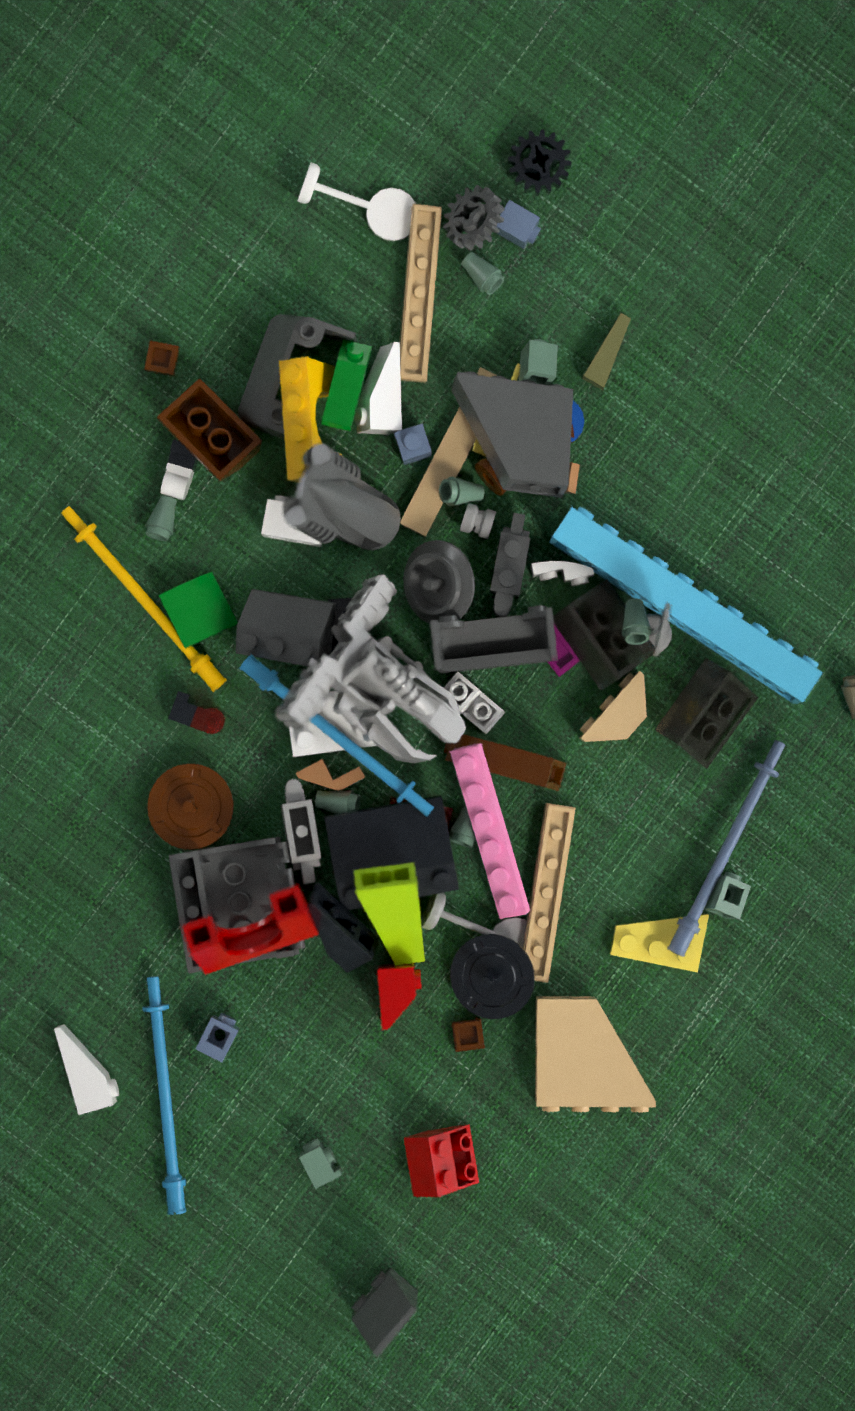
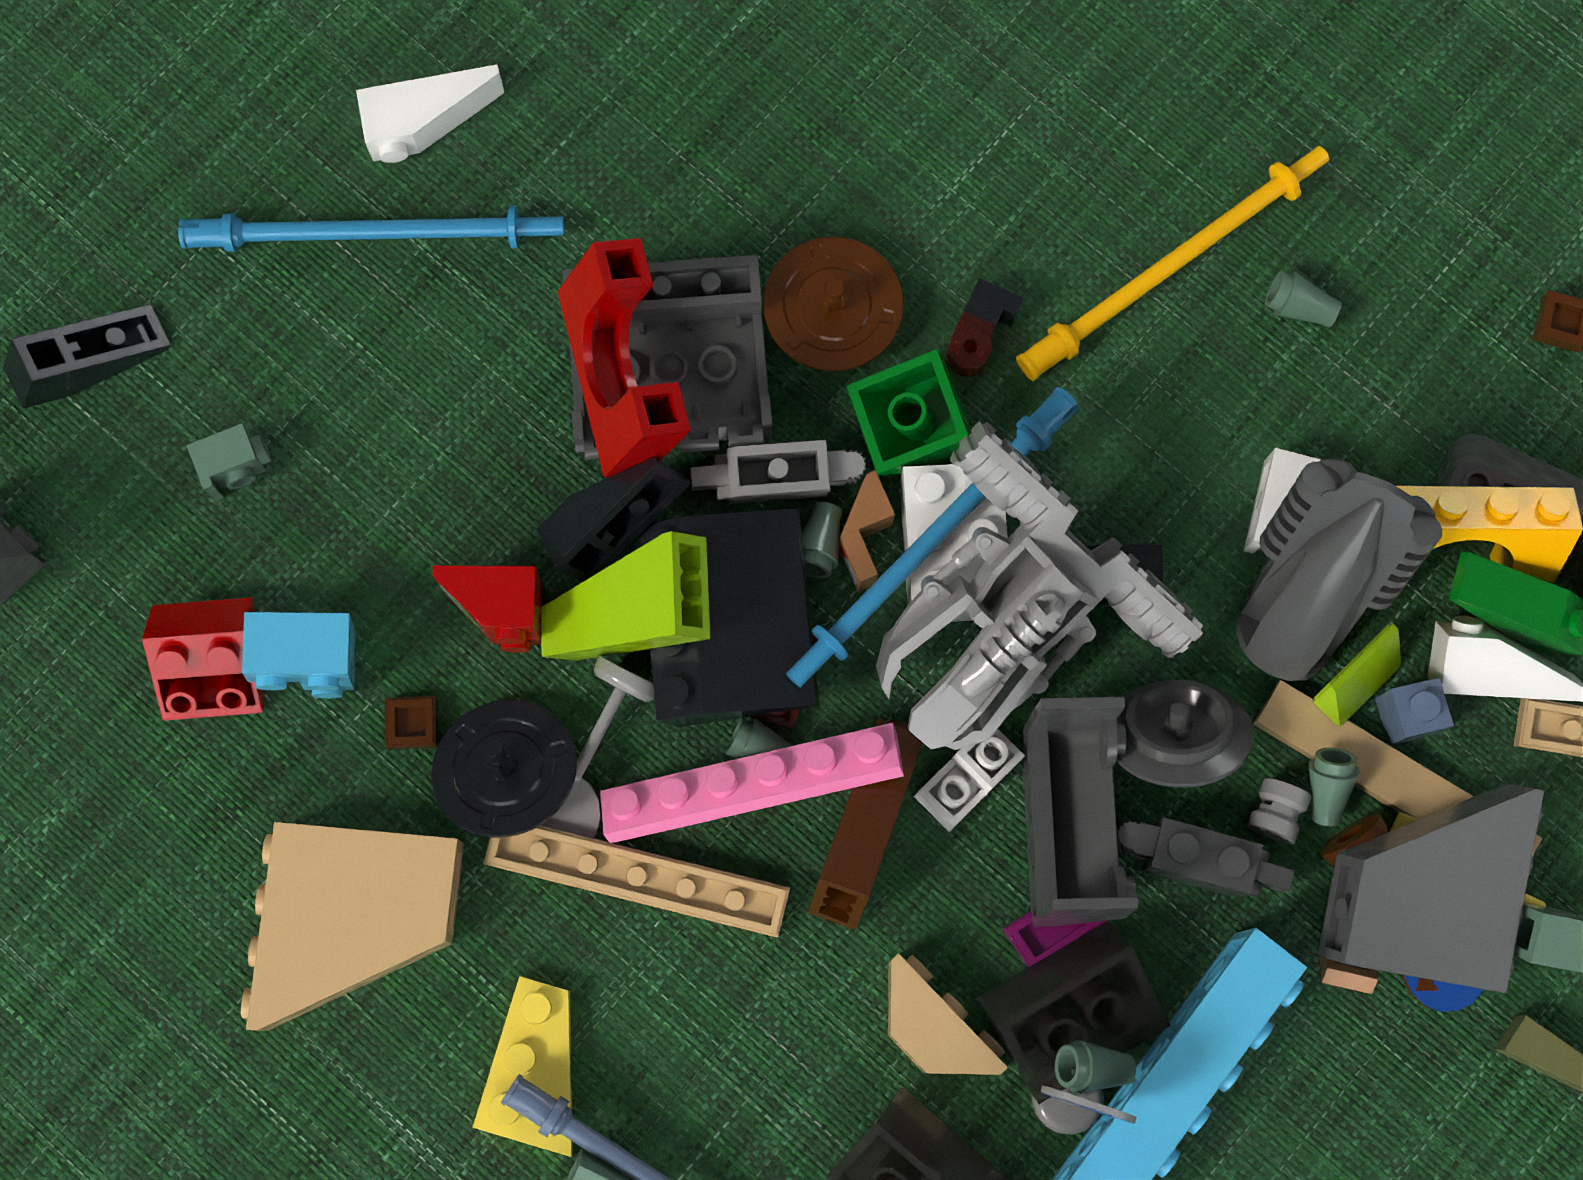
camera: 90 degrees right, 10 degrees down
reddish brown slope [157,378,262,482] -> none
green slope [158,572,238,649] -> none
white leg [160,440,198,500] -> none
sand blue brick [196,1013,240,1062] -> none
dark grey slope [235,589,336,666] -> none
white slope [530,561,594,586] -> none
none -> black slope [3,304,171,409]
none -> medium azure brick [242,612,356,699]
none -> green slope [846,349,972,476]
none -> lime slope [1313,624,1401,726]

